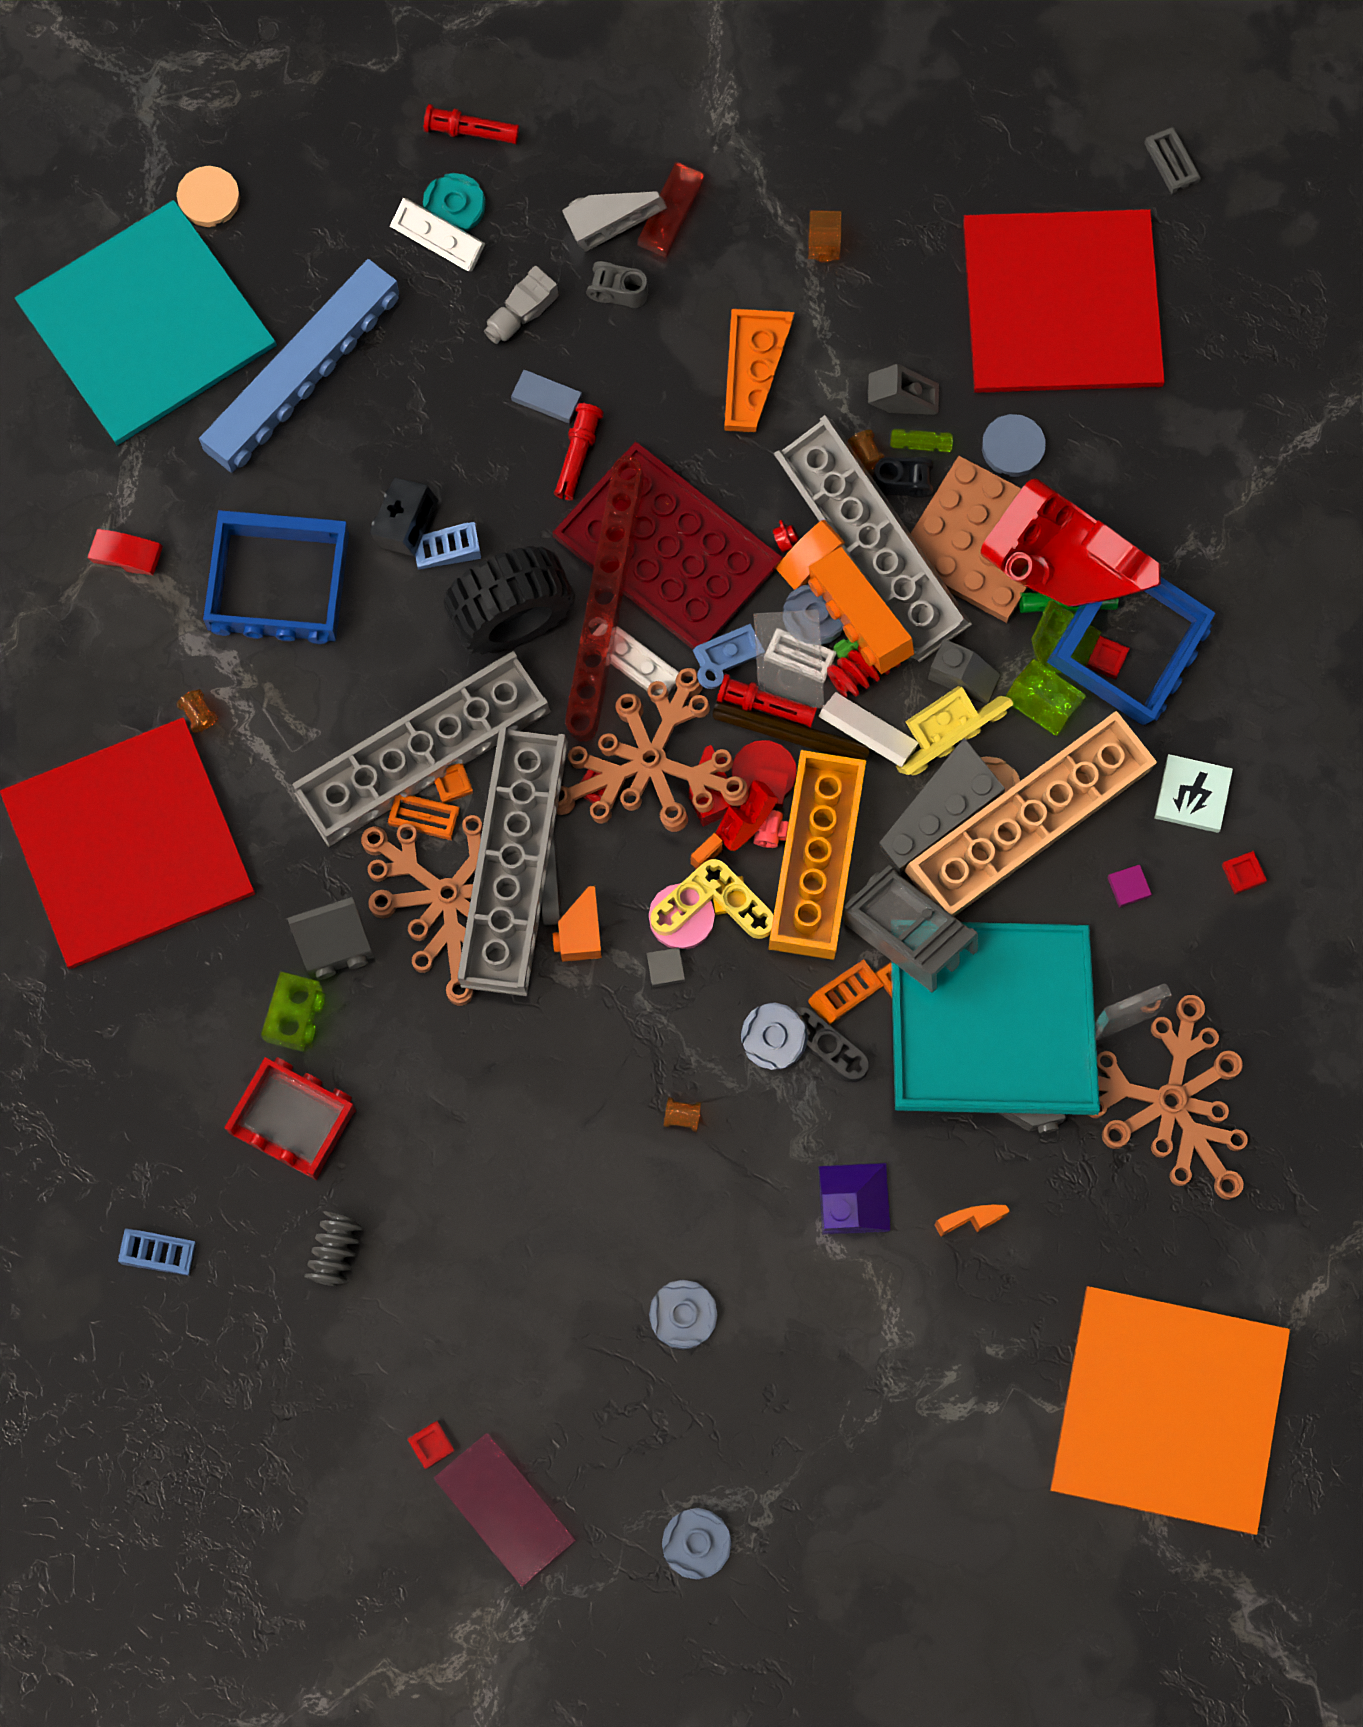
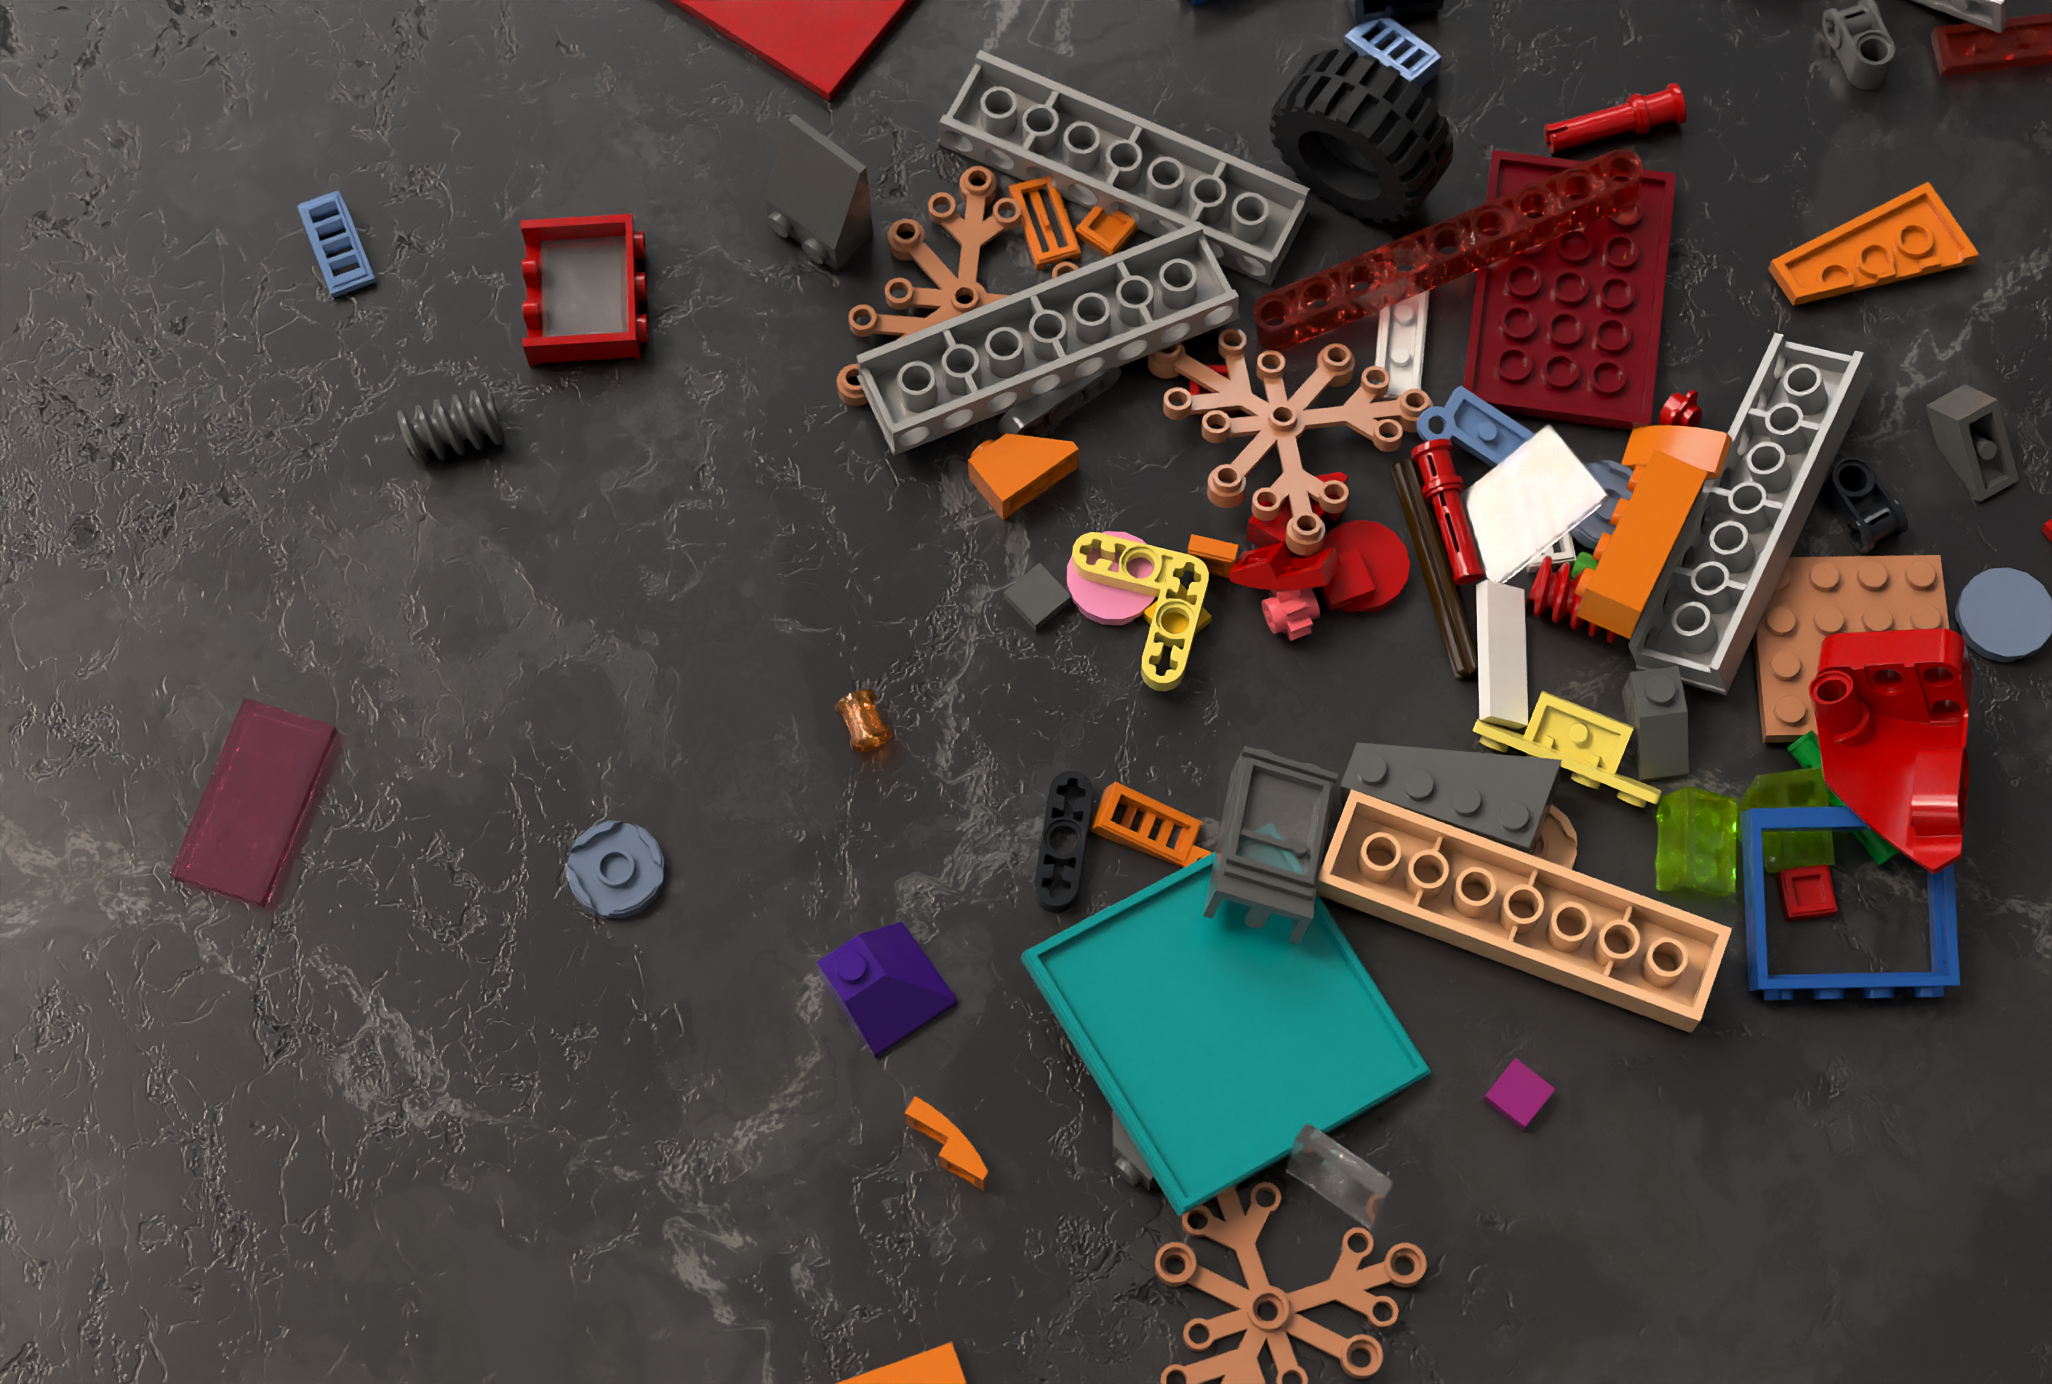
camera: 60 degrees right, 5 degrees down
clear neon green brick [261,971,325,1052] -> none
red tile [407,1421,455,1470] -> none
sand blue tile [511,370,582,424] -> none
sand blue tile [662,1508,731,1580] -> none
tile [741,1002,808,1070] -> none
light orange brick [769,750,866,960] -> none
clear orange bush [848,429,885,471] -> none
clear neon green axle [890,429,953,452] -> none
light aqua tile [1154,754,1233,833] -> none
red tile [1222,851,1267,894] -> none

